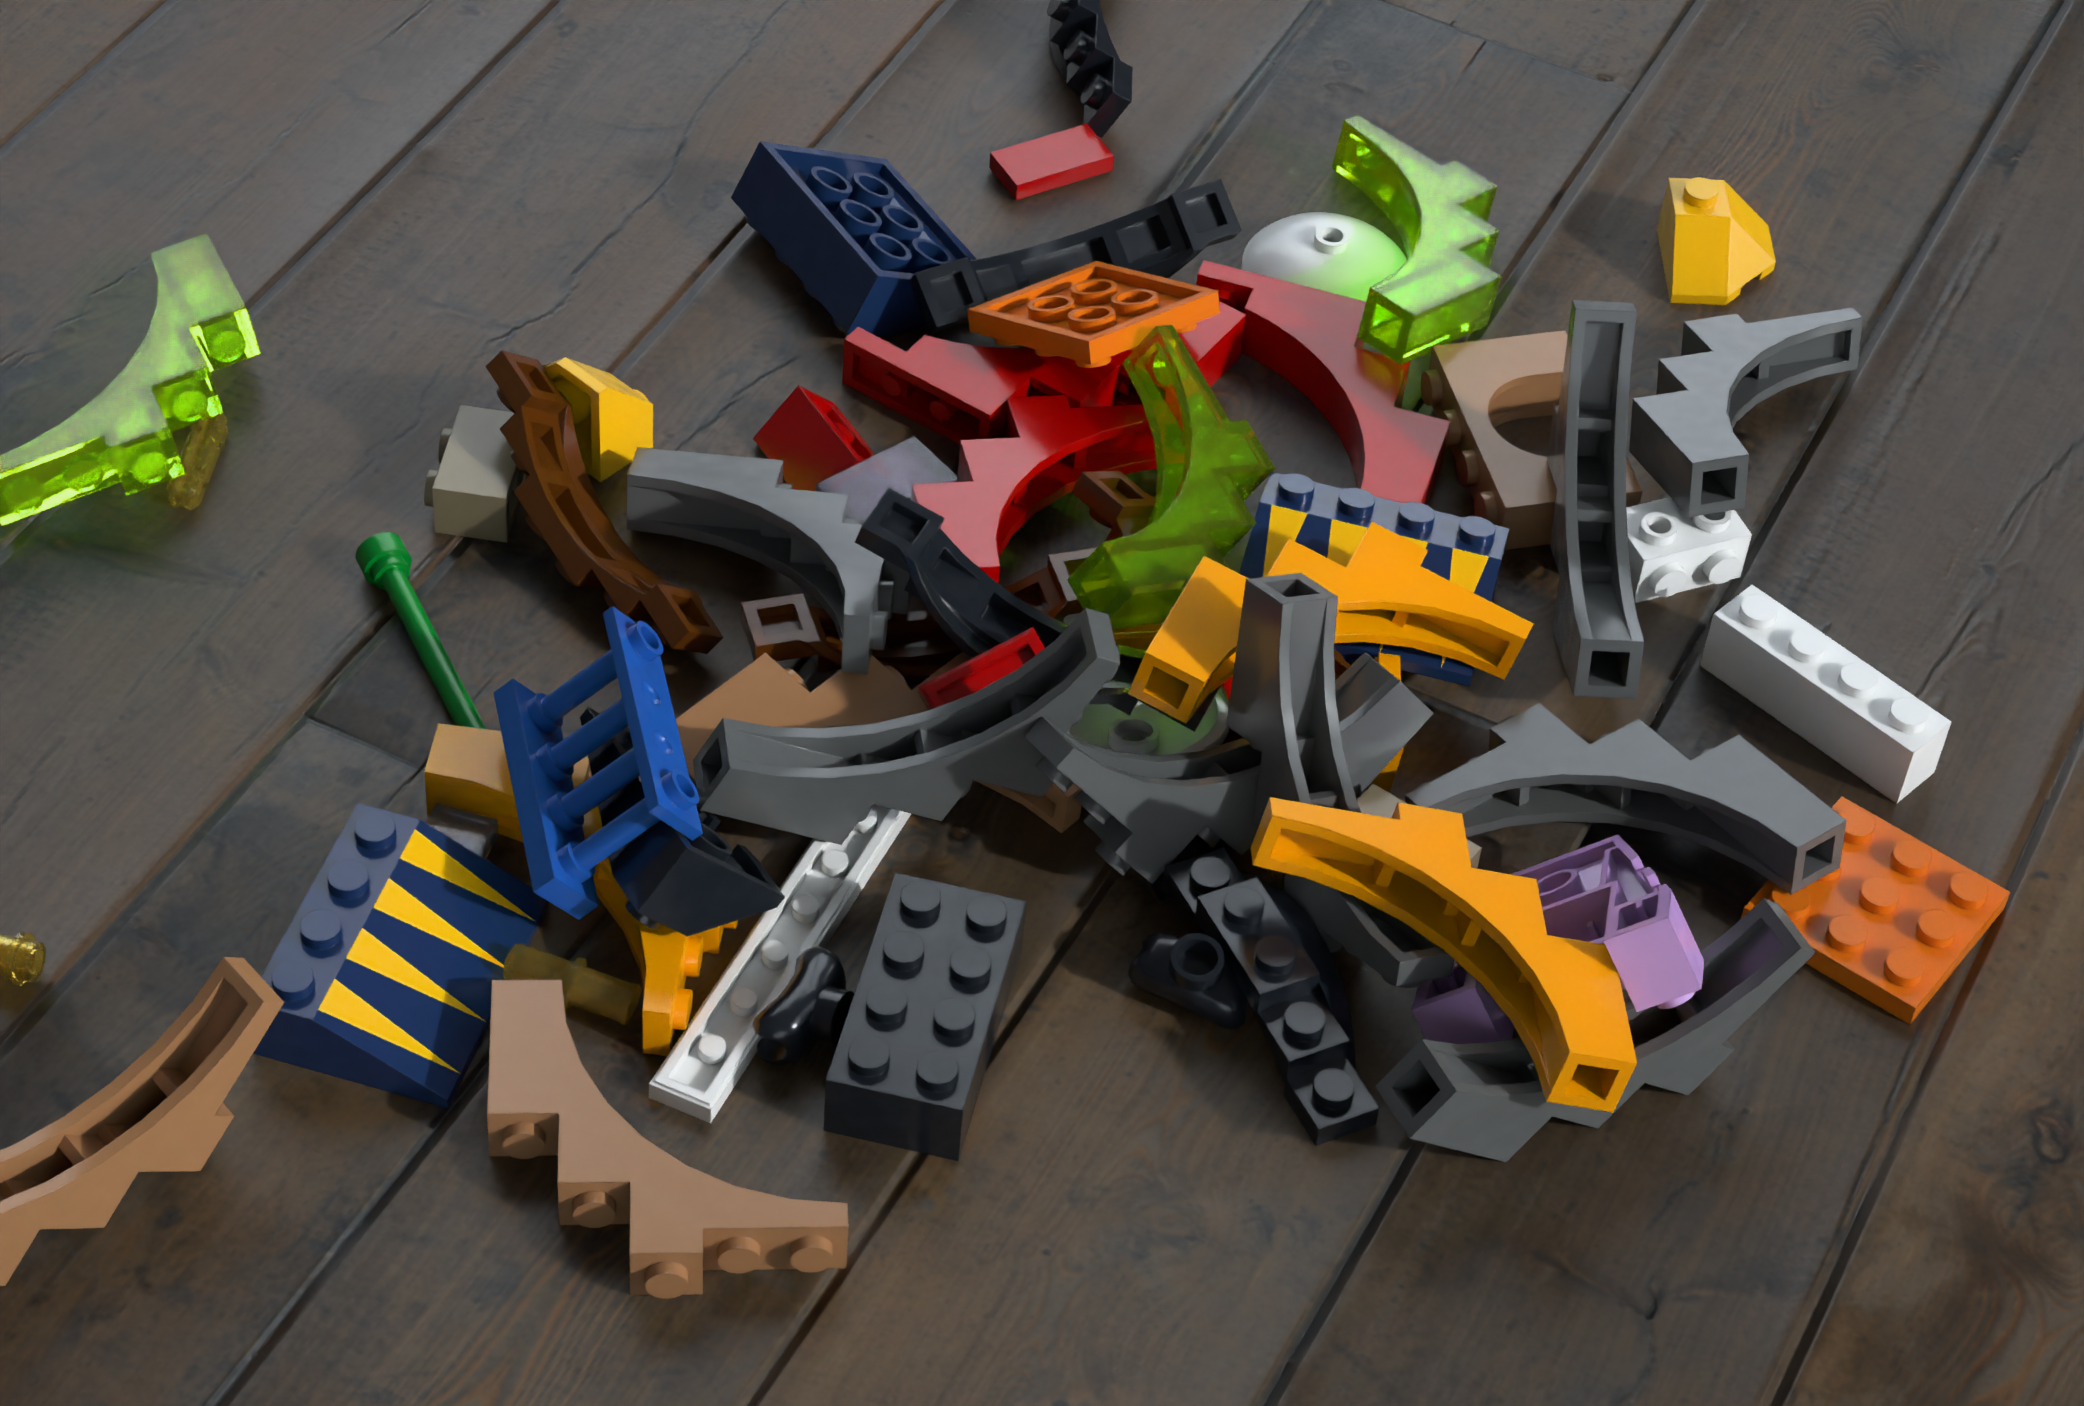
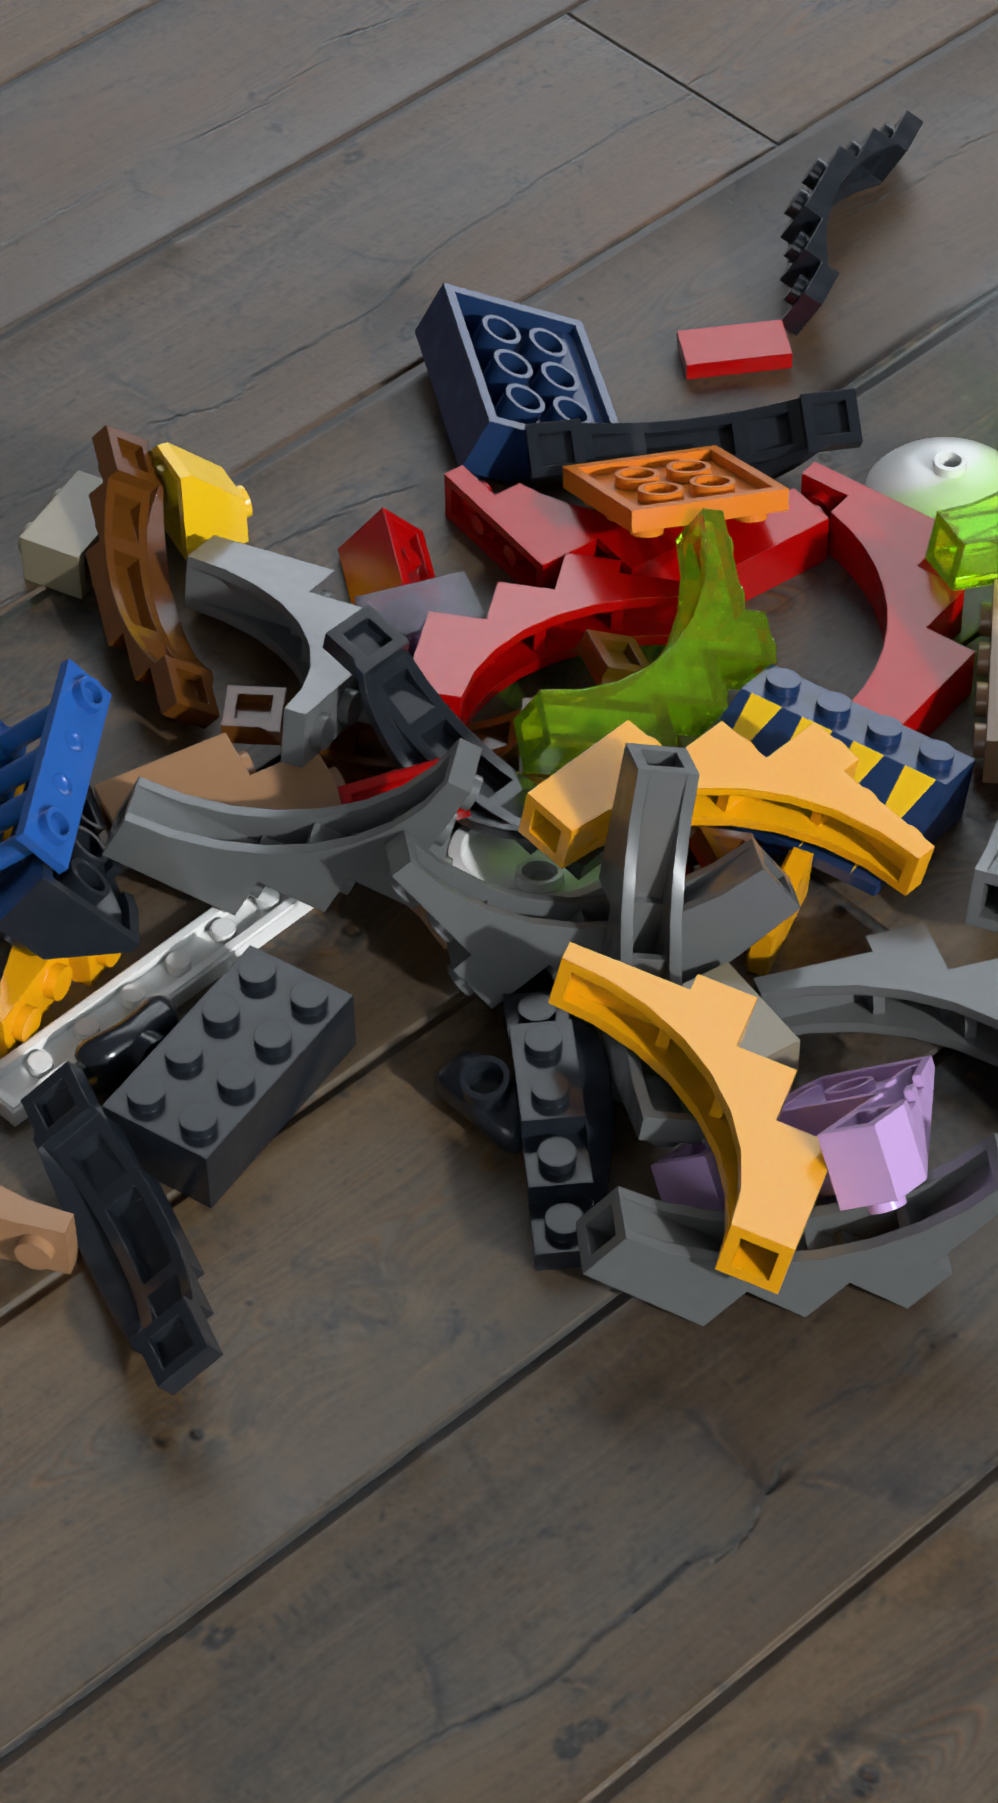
camera: 25 degrees right, 0 degrees up
none -> black piece [20,1061,224,1395]

